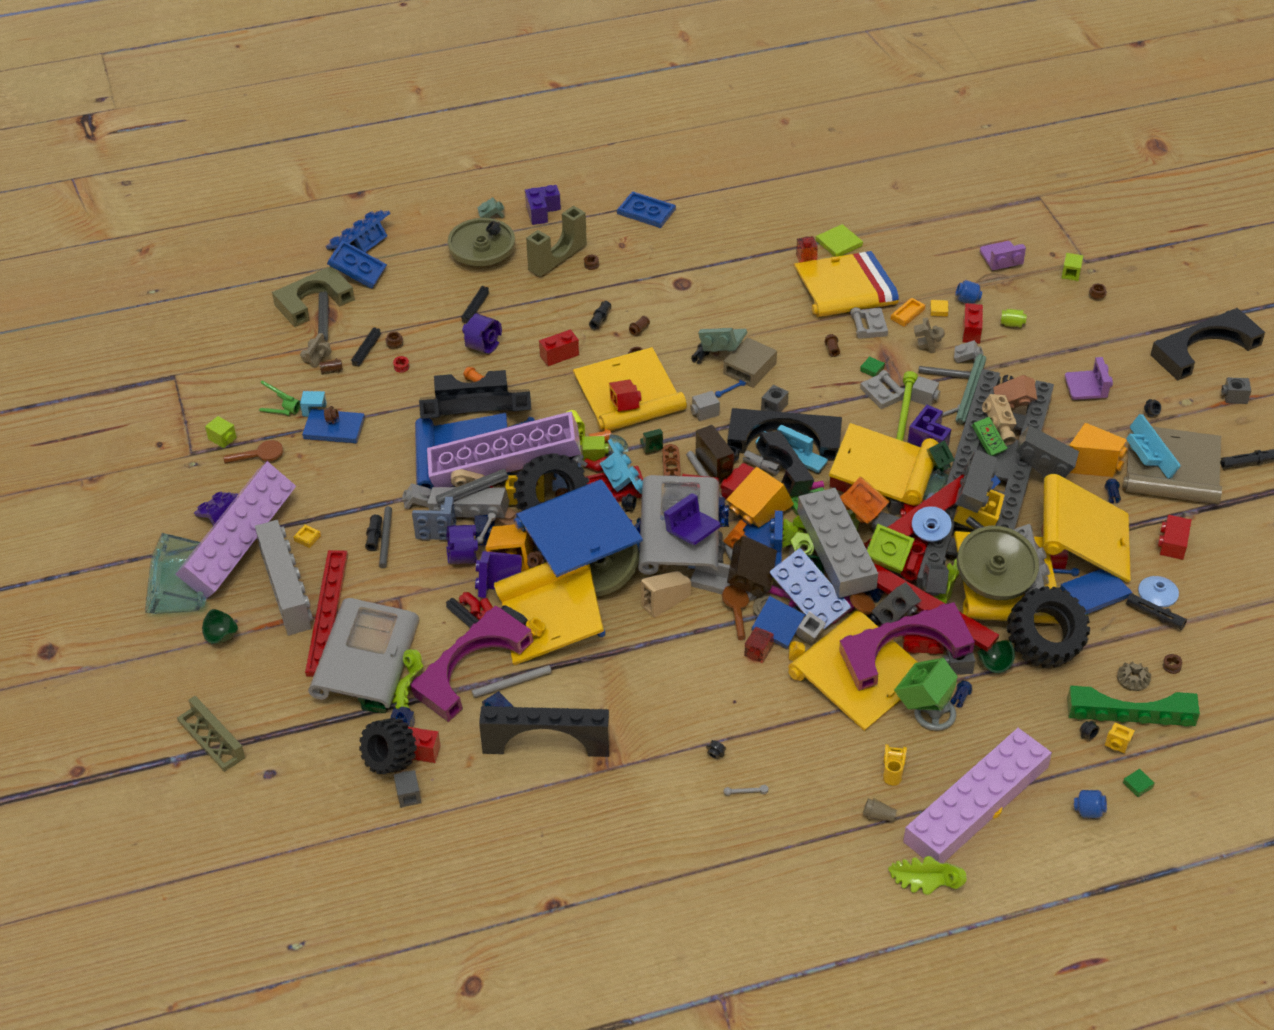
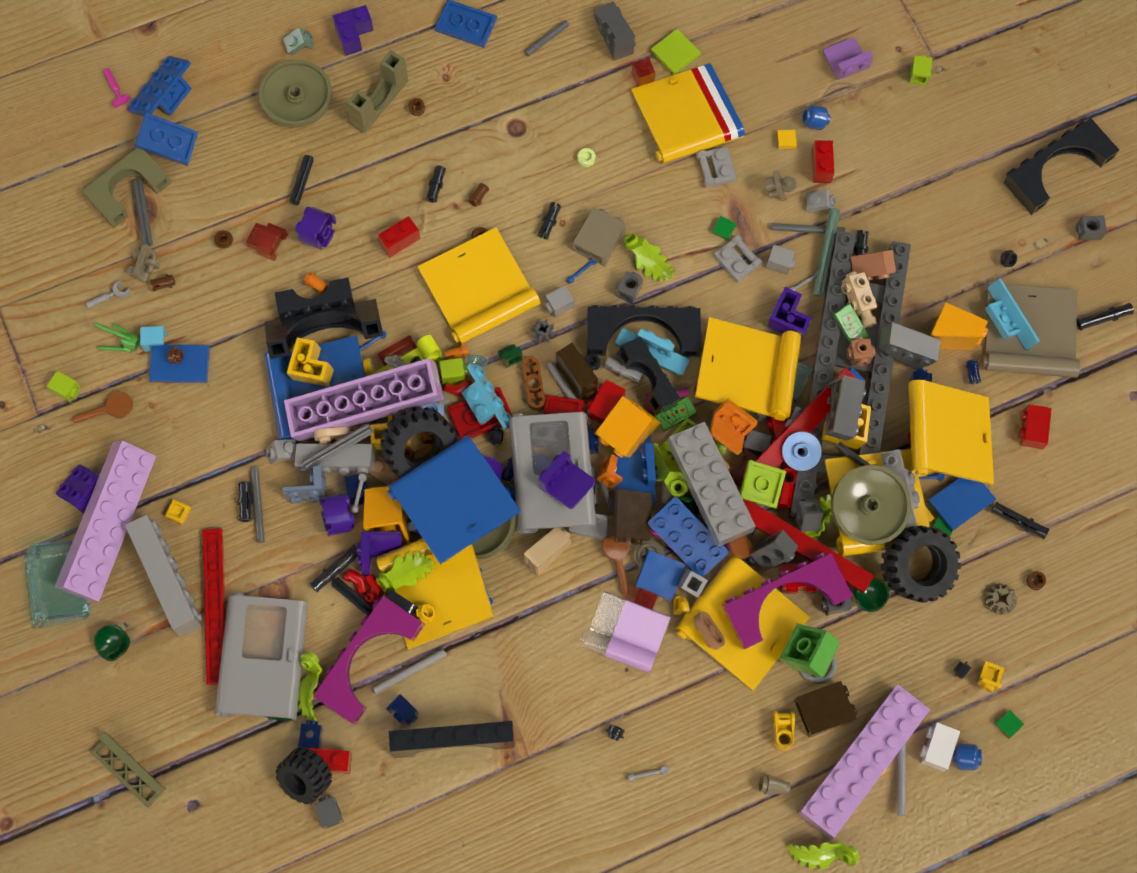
camera: 10 degrees left, 25 degrees up
black axle [351,327,381,366] -> none
red bush [393,356,410,373] -> none
black plate [486,220,501,236] -> none
reddish brown plate [527,551,546,568] -> none
red brick [609,379,642,412] -> none
sand green bracket [698,328,748,352] -> none
reddish brown pin [824,334,840,357] -> none
light orange tile [890,298,926,327] -> none
lime piece [896,371,918,441] -> none
dark green bracket [927,440,955,472] -> none
clear blue pin [950,680,973,708] -> none
lime brick [1001,309,1027,328] -> none
medium lavender bracket [1065,357,1113,400] -> none
green arch [1067,685,1200,726] -> none
reddish brown plate [1089,283,1107,299] -> none
light blue dish [1138,576,1179,608] -> none
none -> light grey piece [86,281,131,309]
none -> dark pink piece [103,68,130,108]
none -> clear red piece [246,223,288,261]
none -> yellow brick [287,338,334,387]
none -> black pin [309,545,358,593]
none -> lime plant [376,551,434,591]
none -> dark grey bar [524,20,569,57]
none -> dark grey gear [532,319,554,343]
none -> yellowish green tile [577,148,596,167]
none -> lavender door [580,591,671,674]
none -> dark grey wedge [593,1,636,61]
none -> lime plant [623,233,675,281]
none -> medium nougat plate [694,612,725,650]
none -> dark brown brick [794,681,857,738]
none -> nougat brick [846,338,875,367]
none -> light grey bar [897,743,906,816]
none -> white brick [920,722,960,772]

